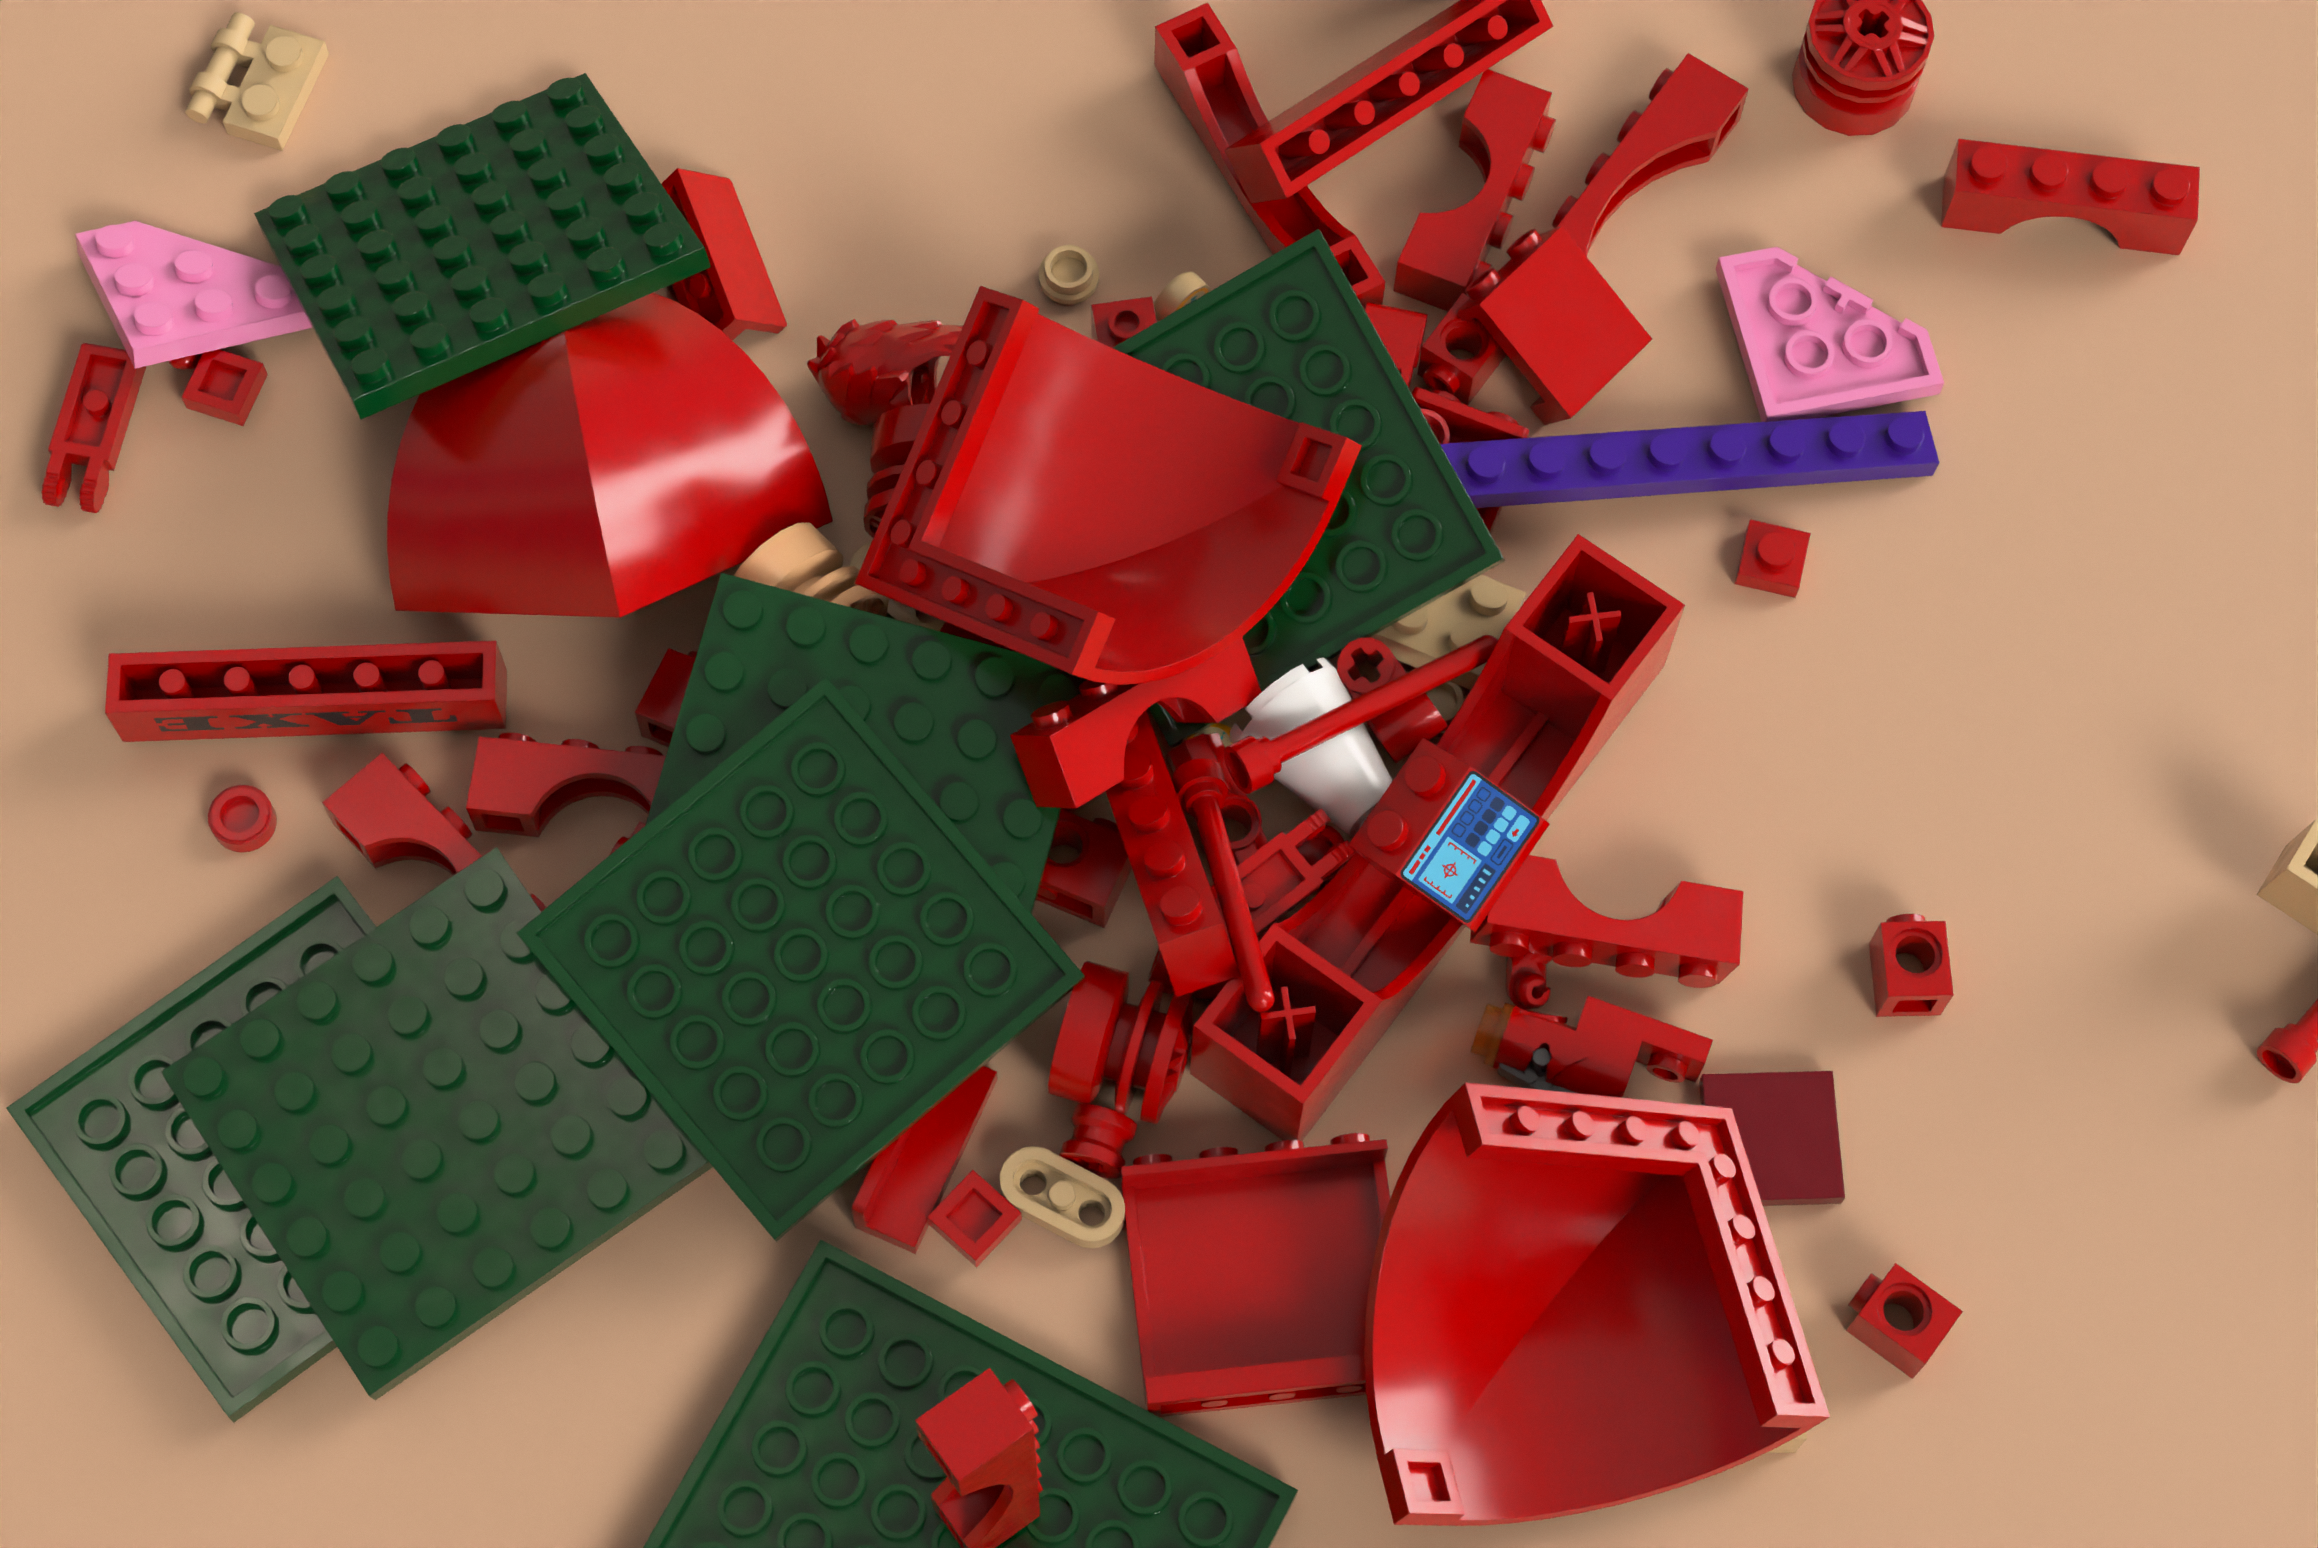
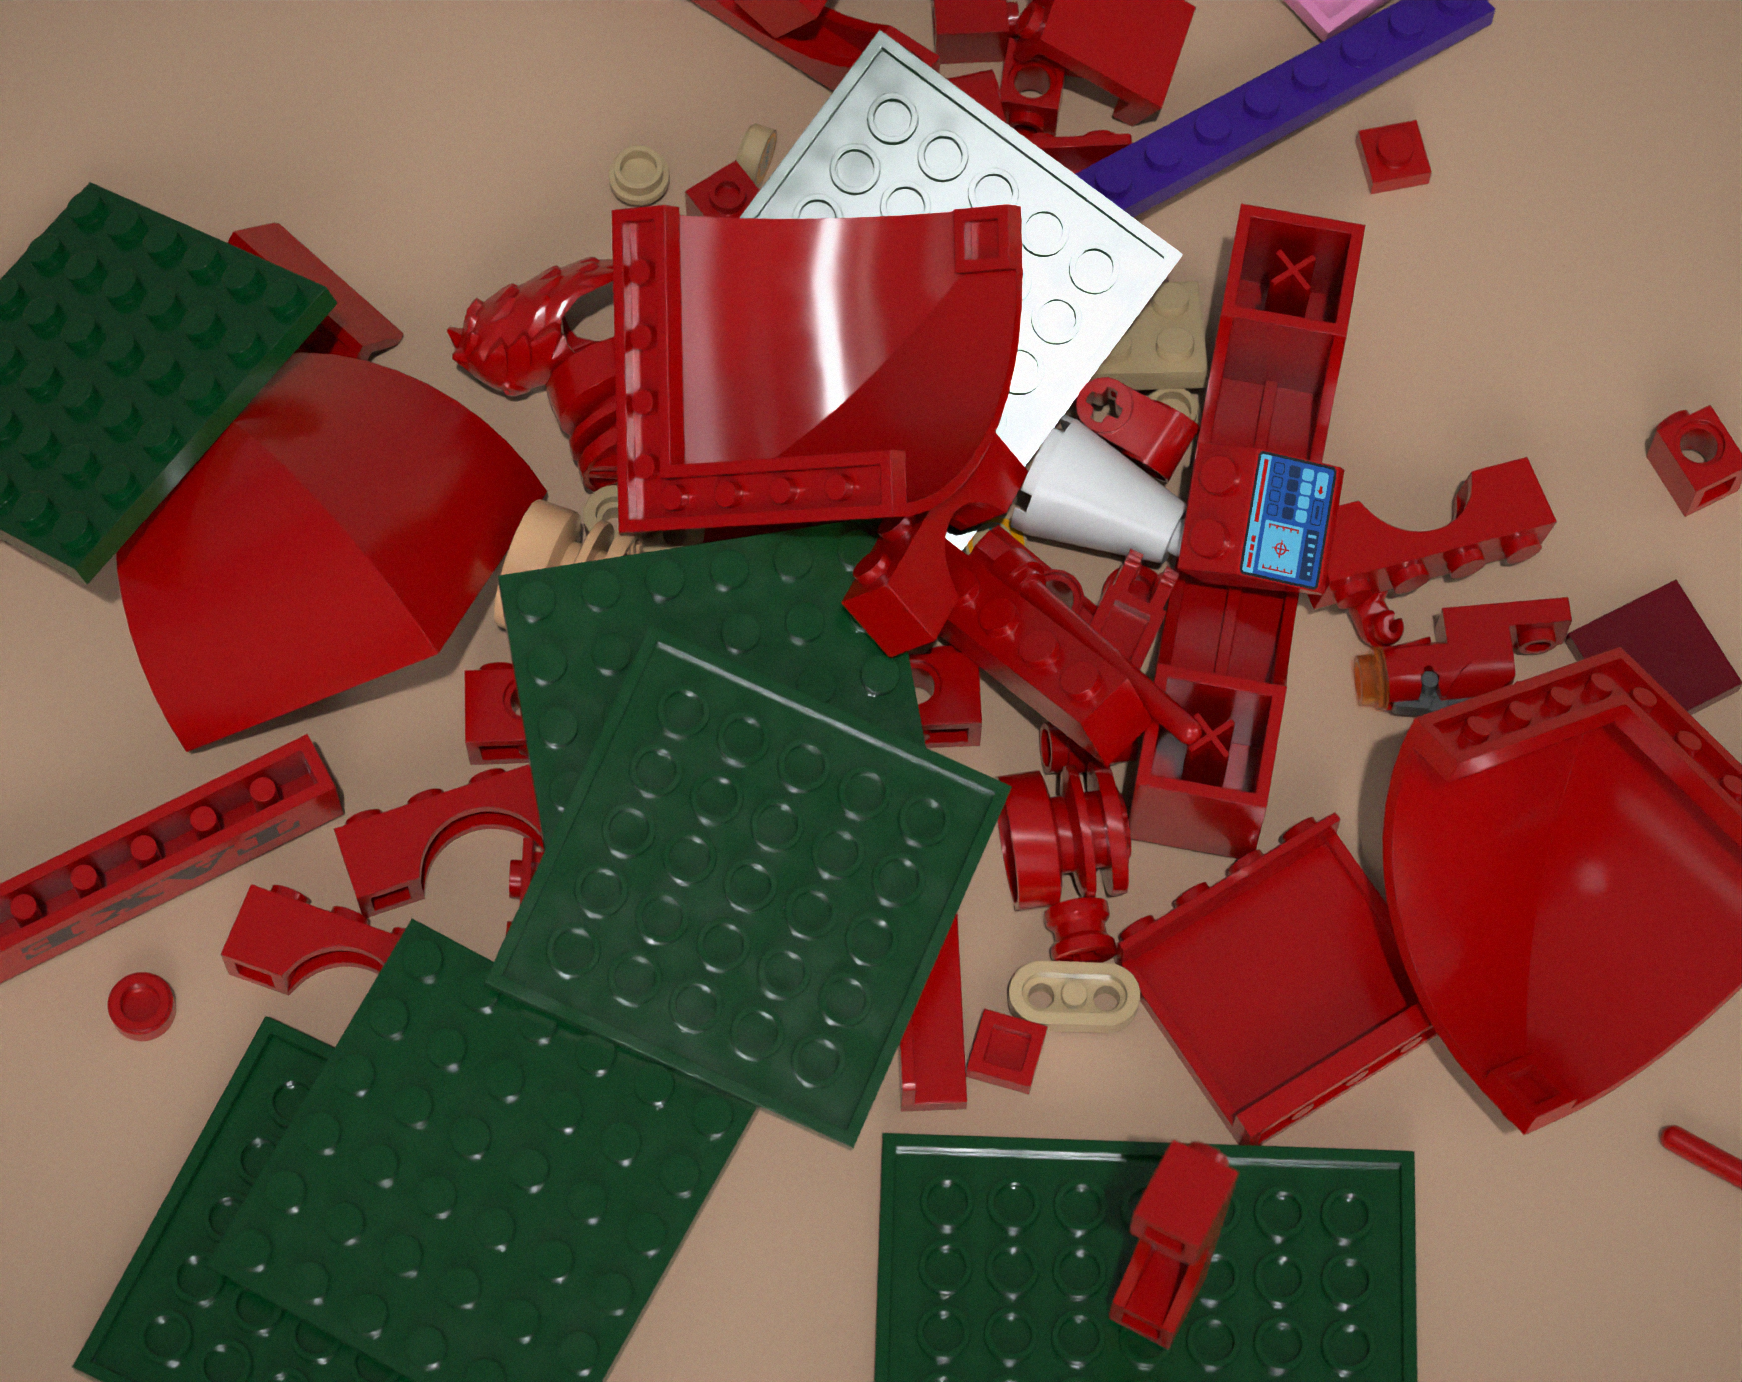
camera: 25 degrees left, 0 degrees up
red piece [1224,635,1498,794] -> none

